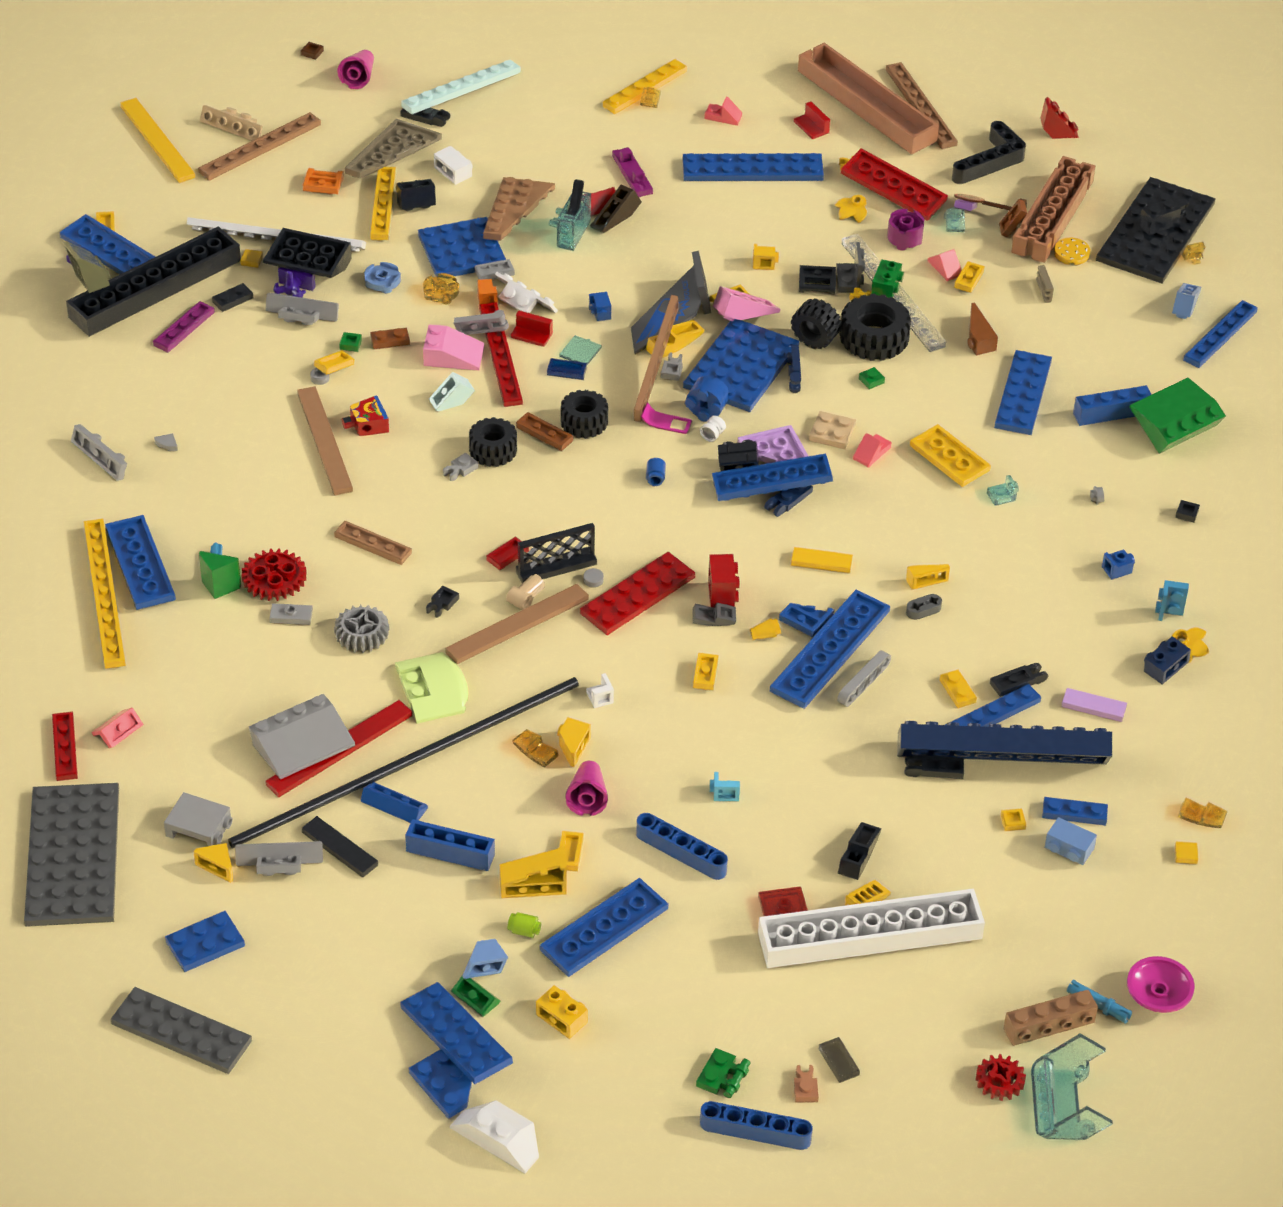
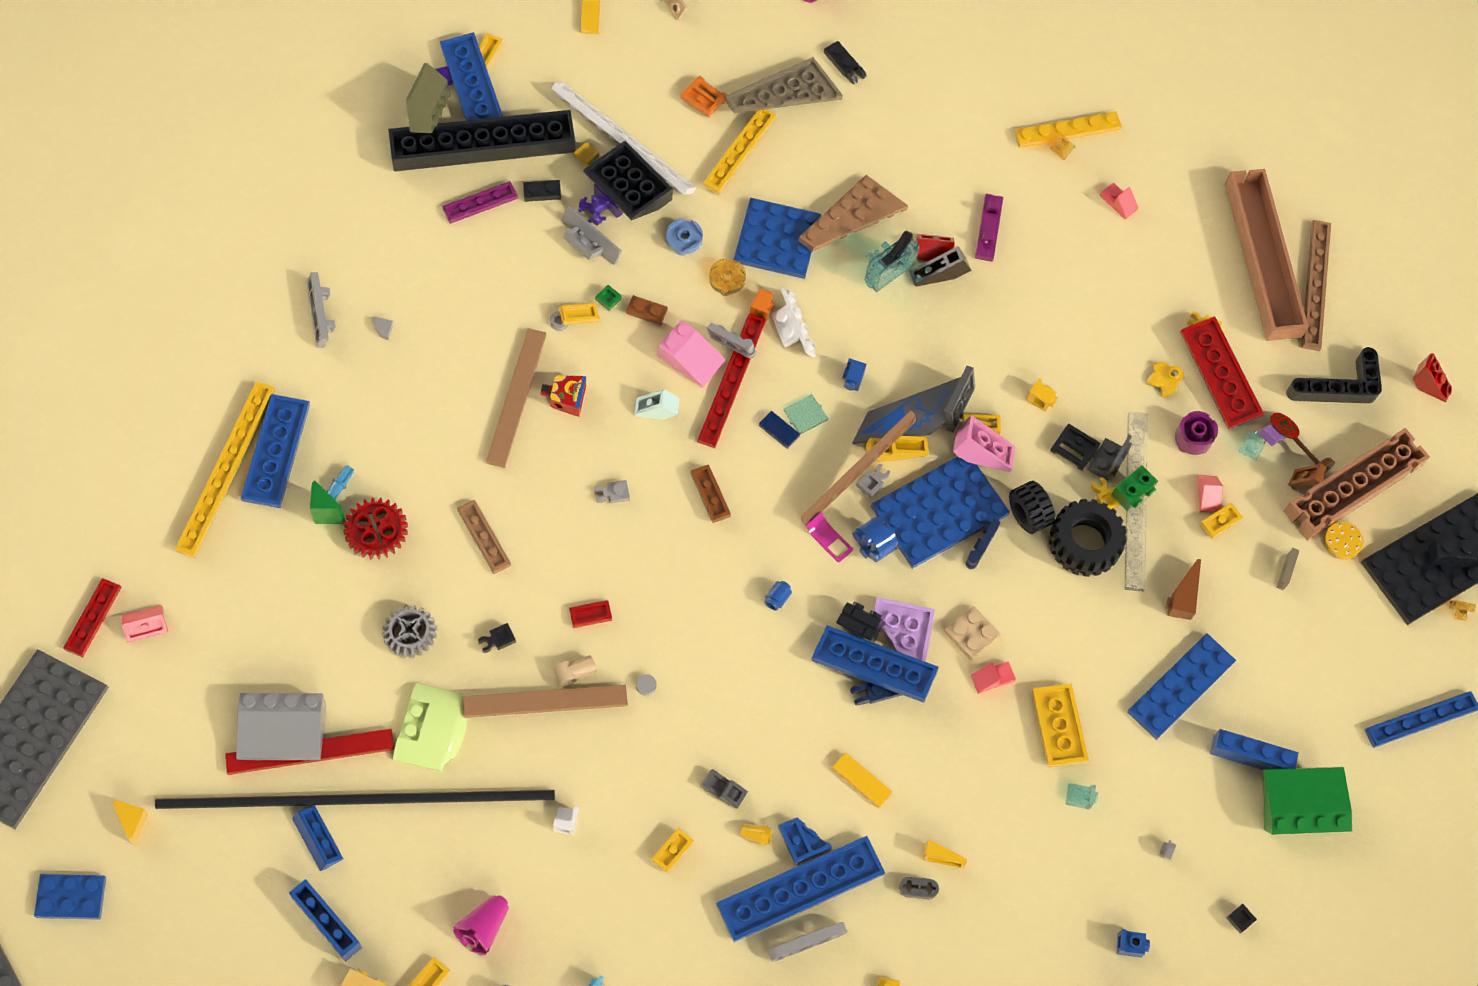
camera: 25 degrees right, 20 degrees up
light grey panel [164,792,233,846] -> none
medium nougat tile [198,112,321,181] -> none
light grey bracket [235,841,323,876] -> none
light grey plate [270,603,313,625] -> none
black tile [302,816,378,877] -> none
black brick [395,179,436,211] -> none
light aqua plate [401,60,521,114] -> none
white brick [434,146,473,185] -> none
black tyre [469,417,517,467] -> none
light grey plate [475,259,515,280] -> none
red panel [511,310,553,347] -> none
clear yellow slope [512,729,559,768] -> none
black fence [516,523,597,583] -> none
yellow slope [557,717,591,767] -> none
black tyre [561,389,608,439] -> none
red plate [580,551,695,636] -> none
blue plate [682,153,824,181] -> none
white wheel [700,416,726,442] -> none
red brick [708,554,740,608] -> none
red panel [794,101,830,139] -> none
green plate [859,367,885,389] -> none
medium blue slope [1172,283,1201,319] -> none

